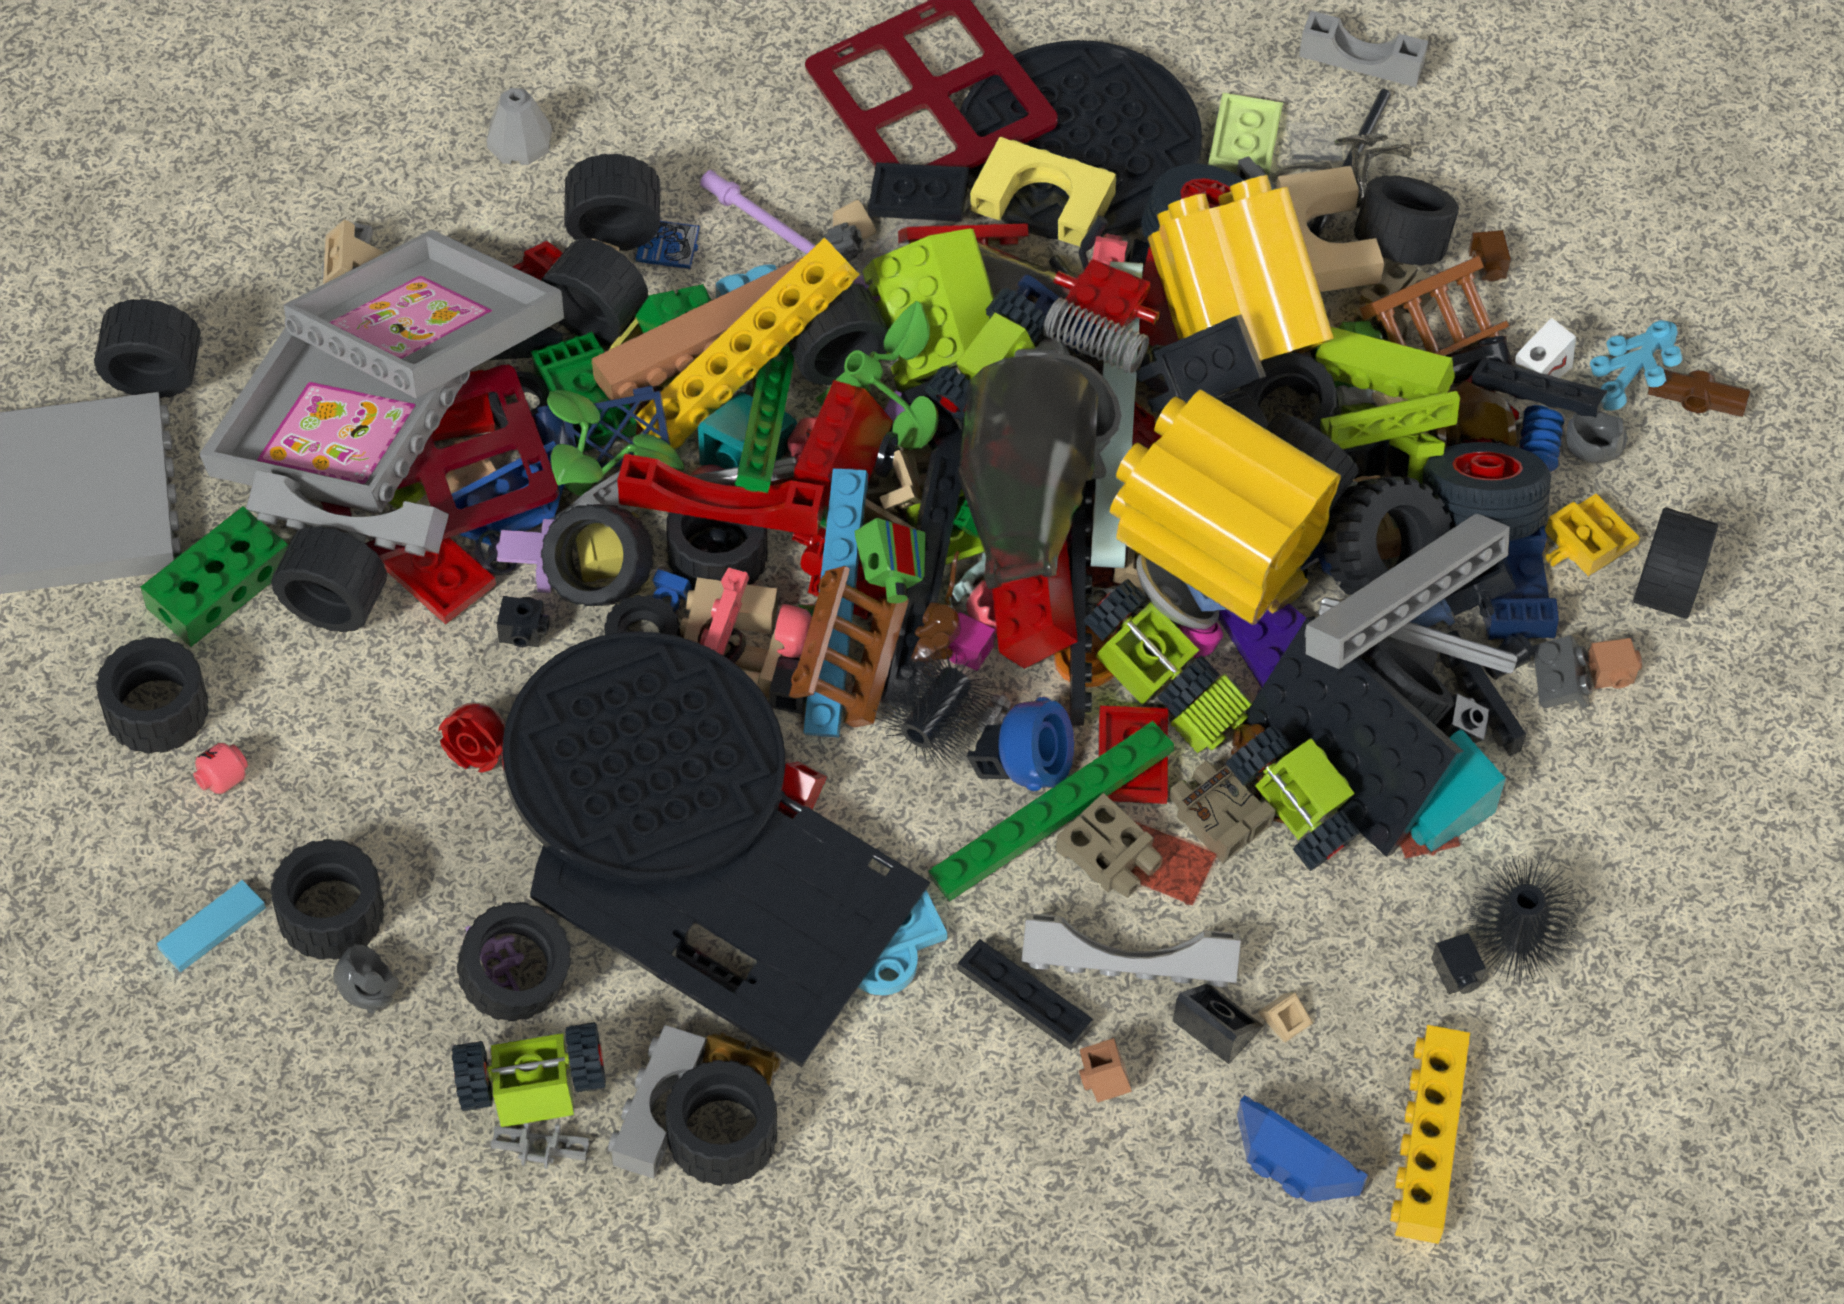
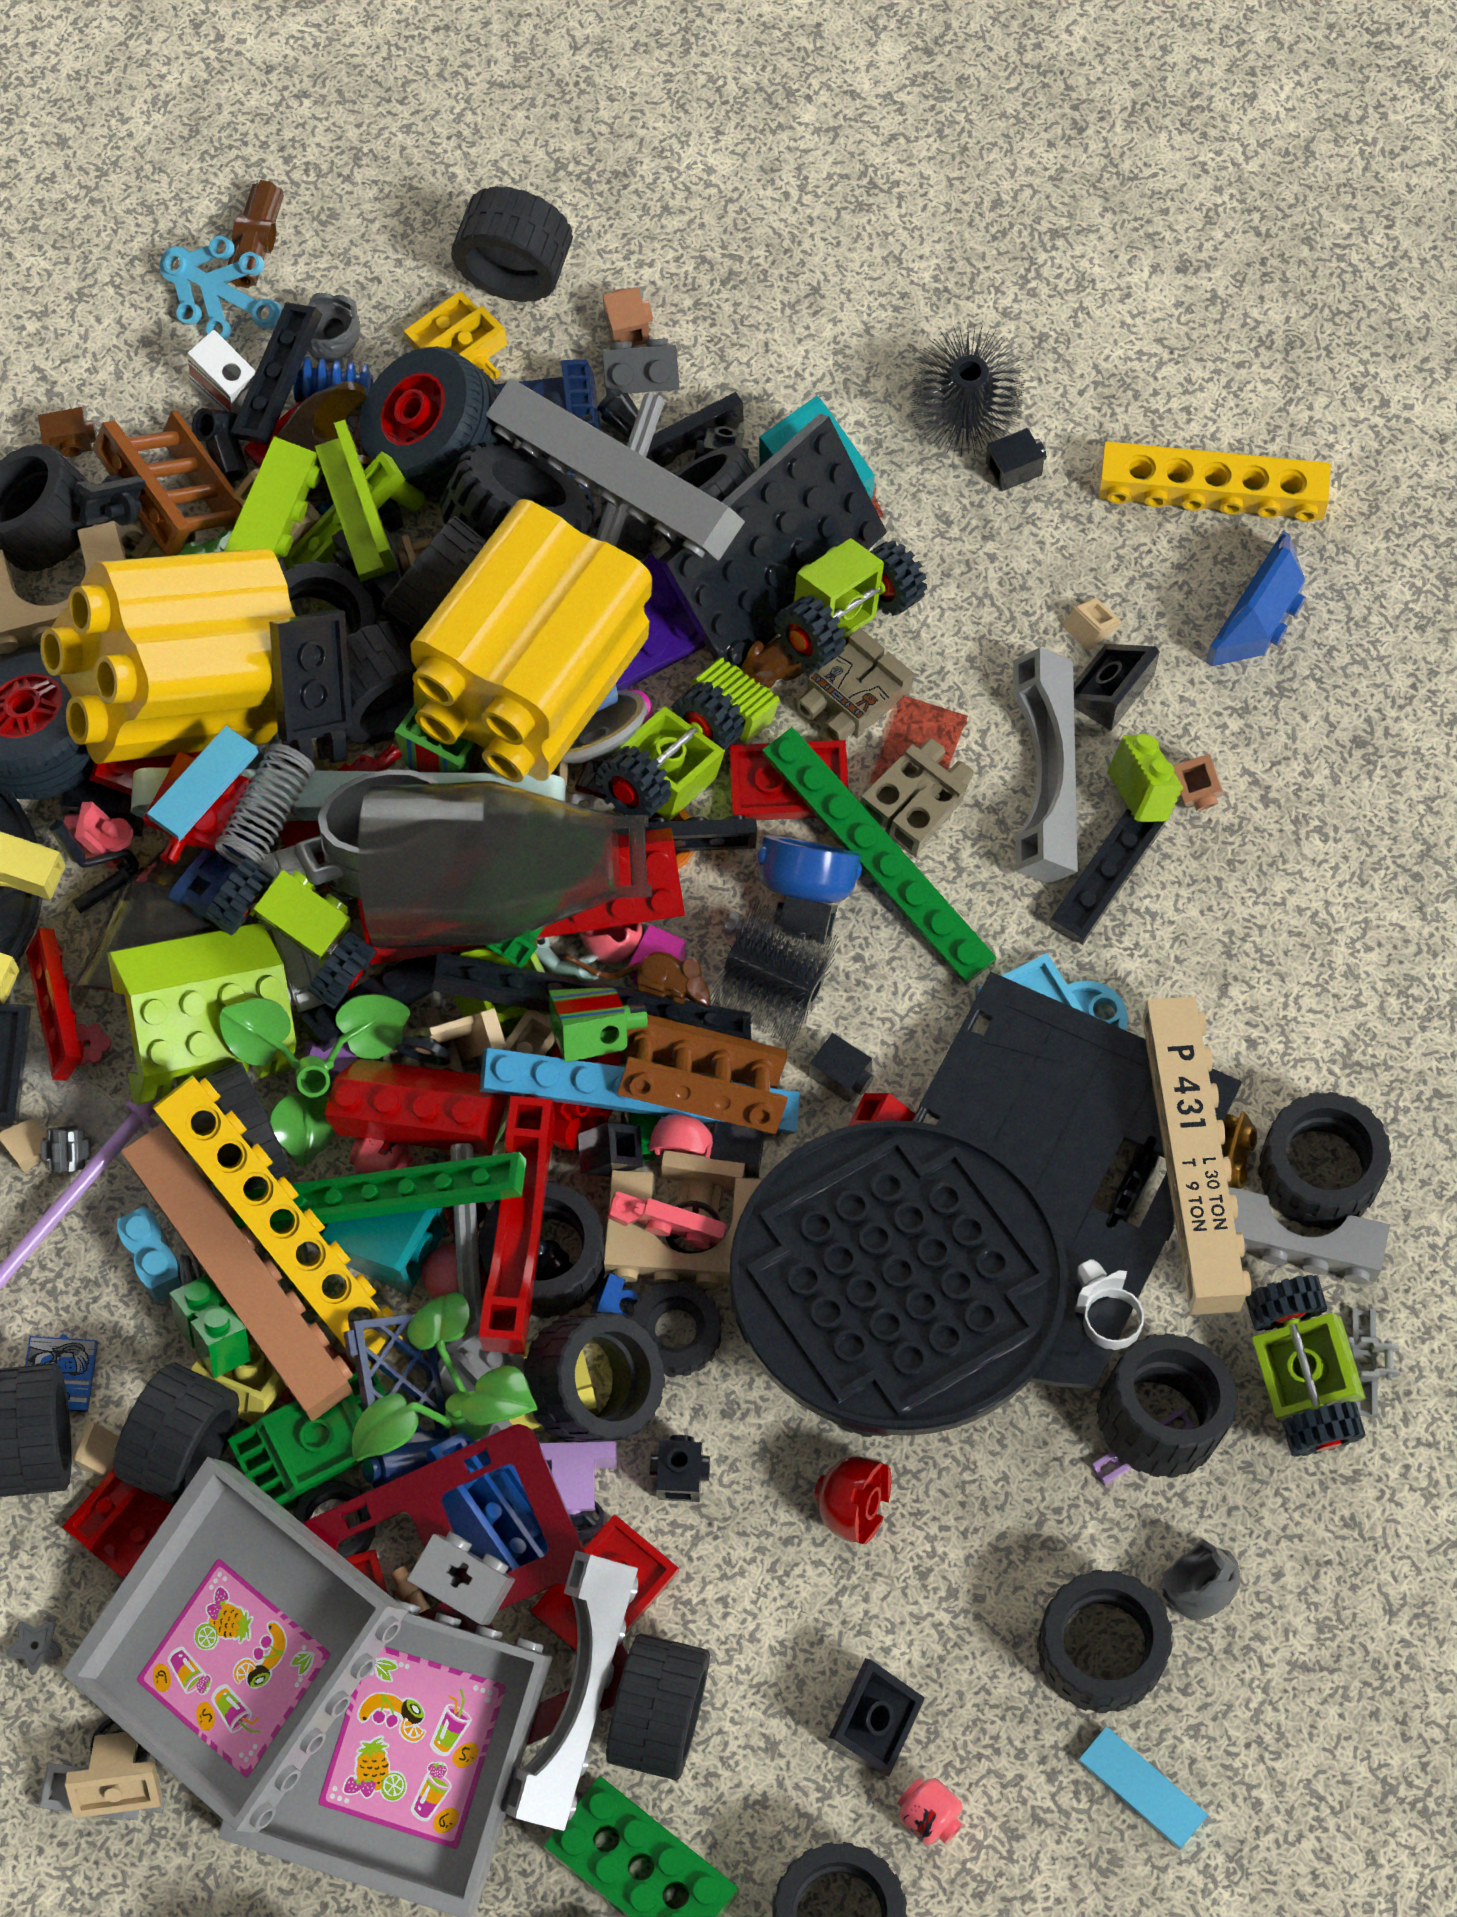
camera: 90 degrees left, 10 degrees up
none -> dark grey plate [7,1621,63,1675]
none -> black hips [72,474,146,526]
none -> medium azure tile [147,726,259,841]
none -> light grey brick [407,1531,516,1625]
none -> black brick [578,1123,643,1177]
none -> black brick [809,1032,874,1103]
none -> black slope [828,1658,925,1777]
none -> white piece [1075,1260,1144,1350]
none -> lime brick [1107,734,1184,822]
none -> tan brick [1142,996,1251,1315]

